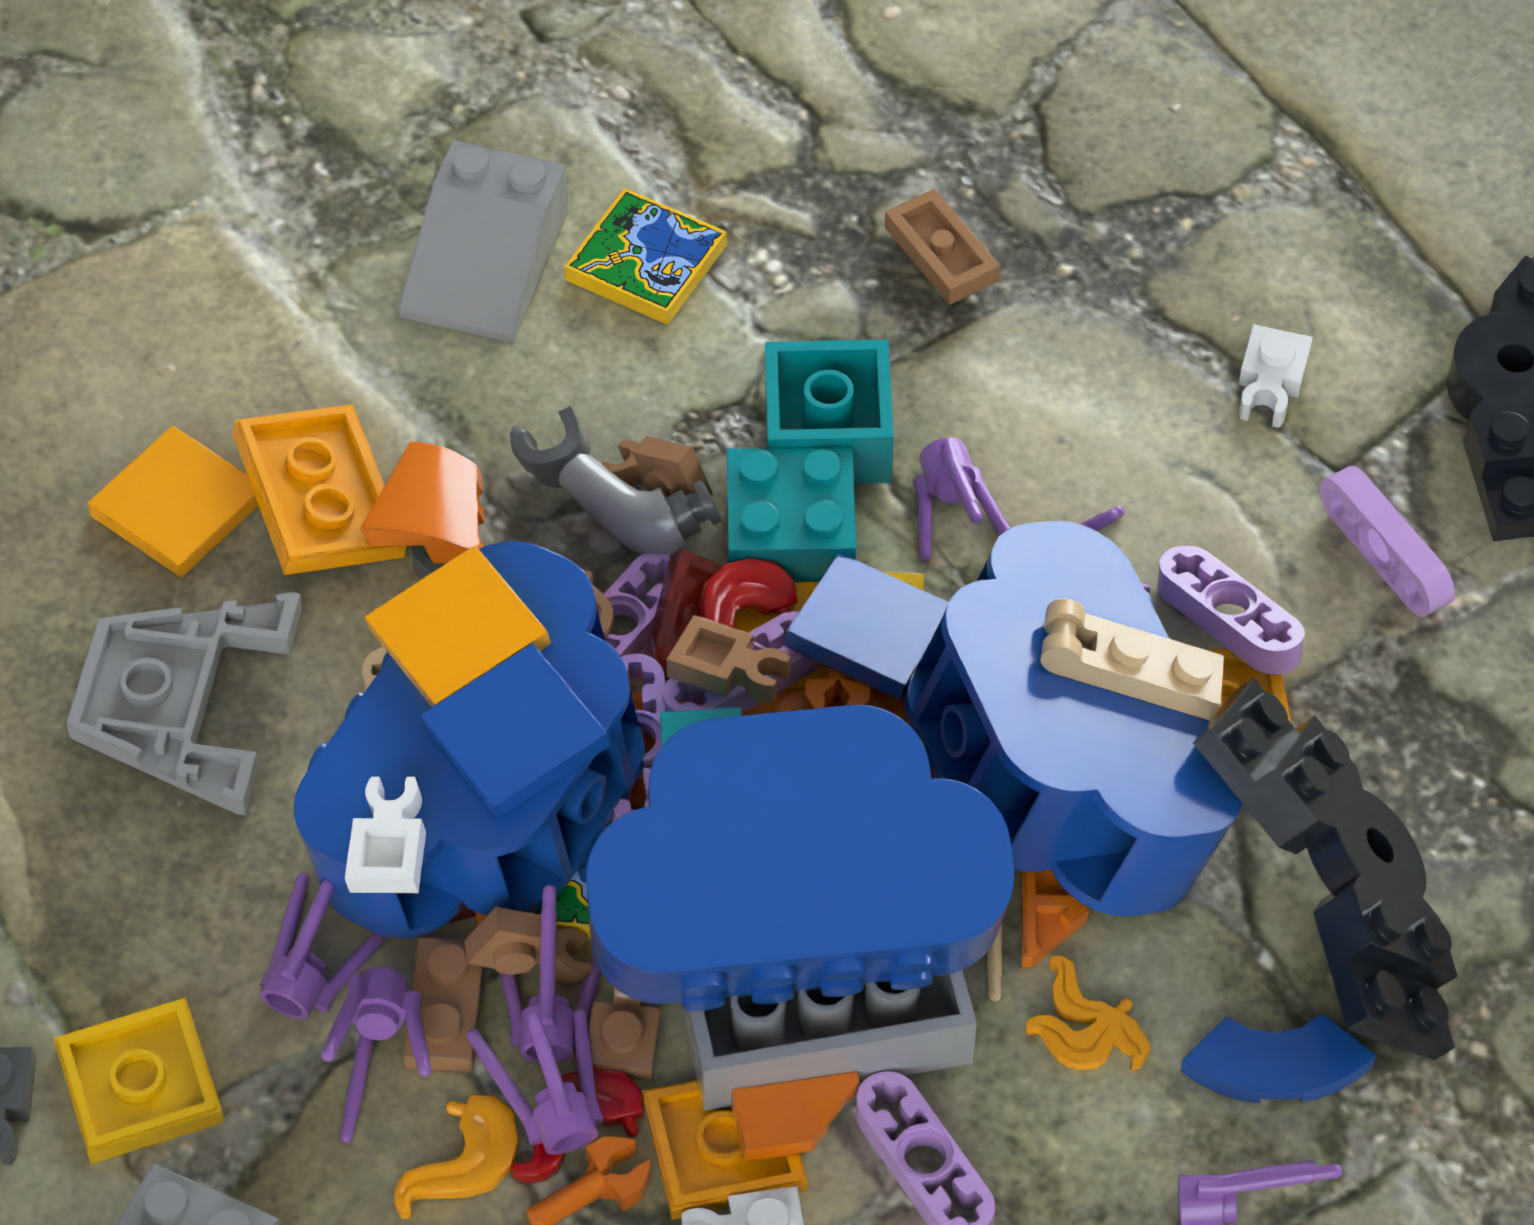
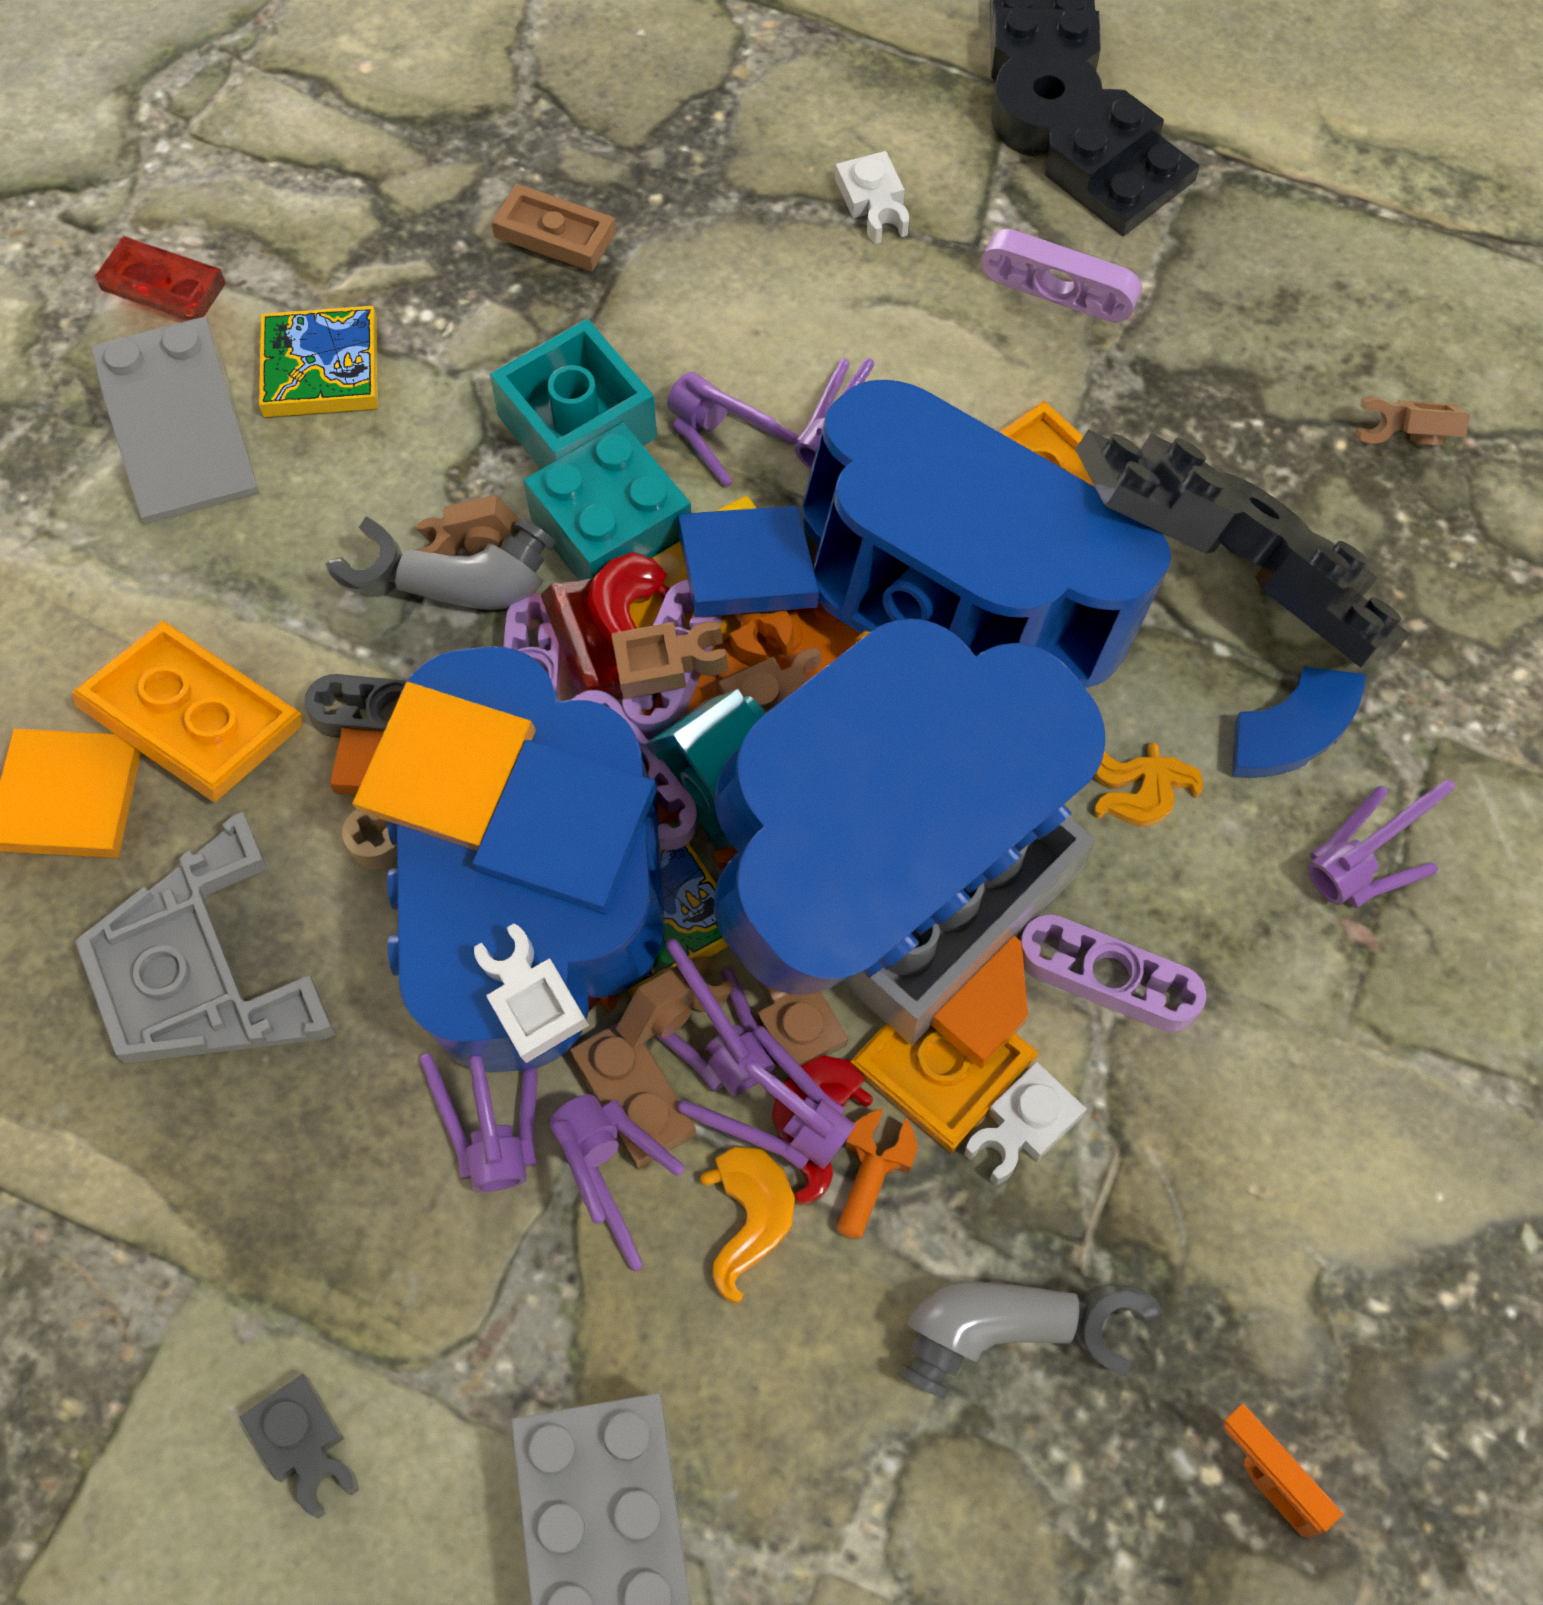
camera: 35 degrees left, 10 degrees up
yellow tile [53,997,225,1164] -> none
orange slope [360,441,484,564] -> none
tan plate [1040,598,1224,721] -> none
lavender beam [1158,546,1304,675] -> none
none -> clear red plate [95,236,226,321]

